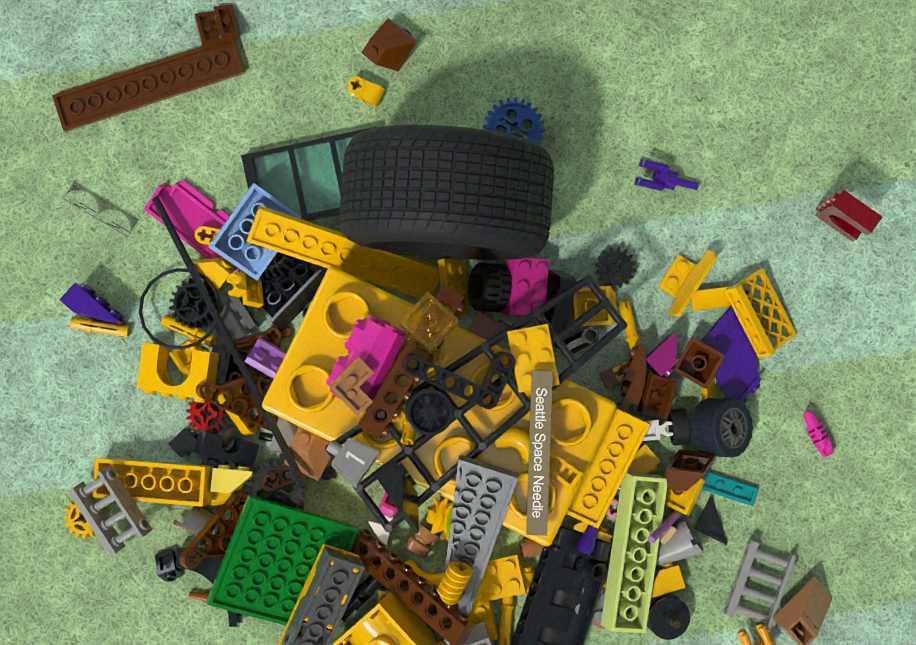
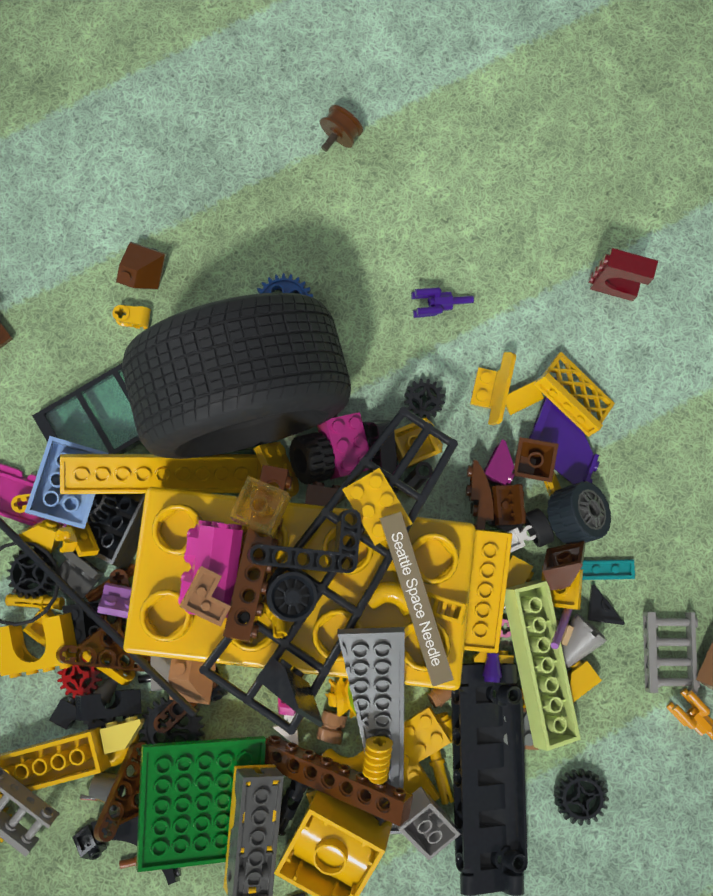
camera: 25 degrees left, 5 degrees down
light grey torso [326,438,379,488] -> none
reddish brown leg [599,359,631,389] -> none
yellow pin [618,300,641,358] -> none
black wheel [647,593,690,640] -> none
dark pink hinge [803,410,834,458] -> none

